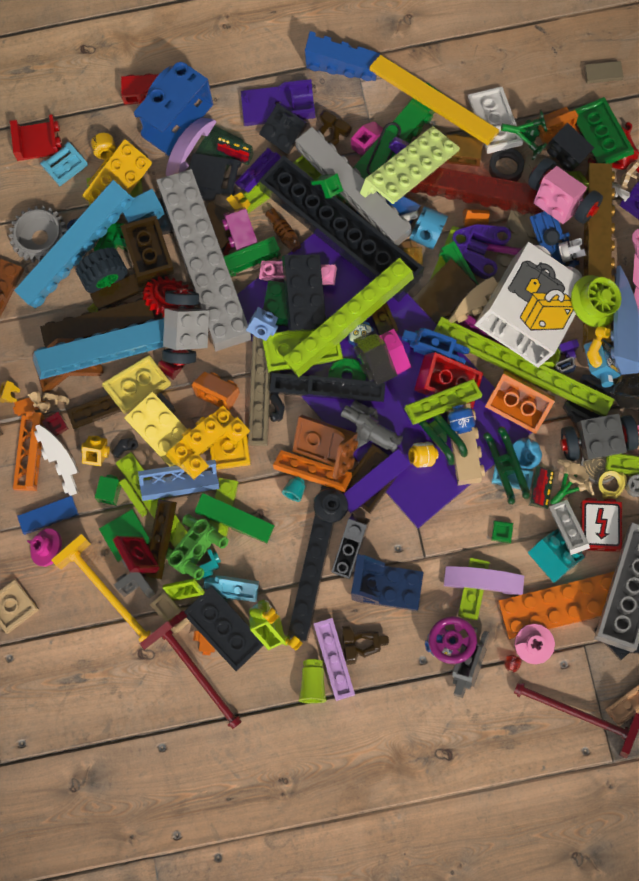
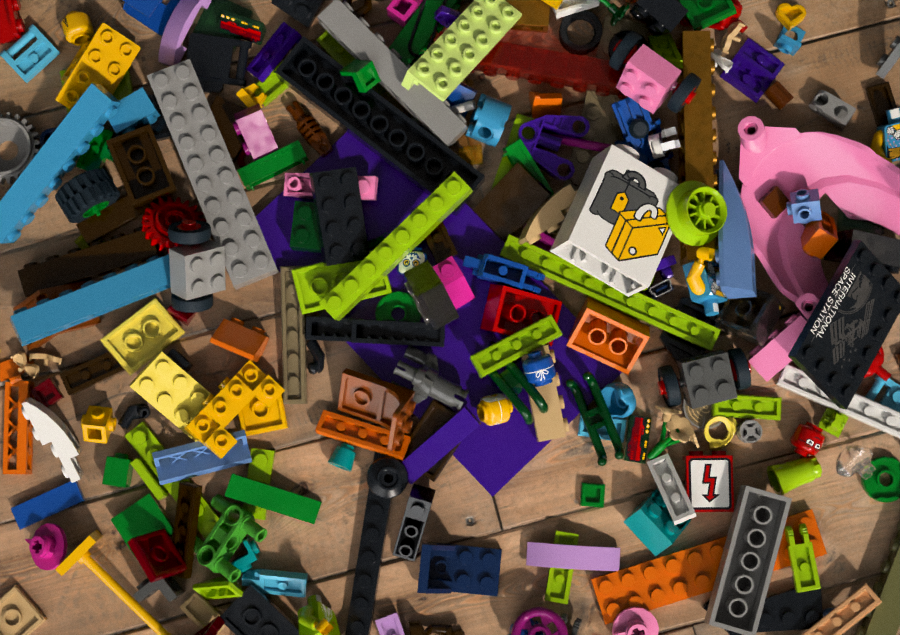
camera: 10 degrees left, 10 degrees up
medium blue brick [246,307,278,341] -> none

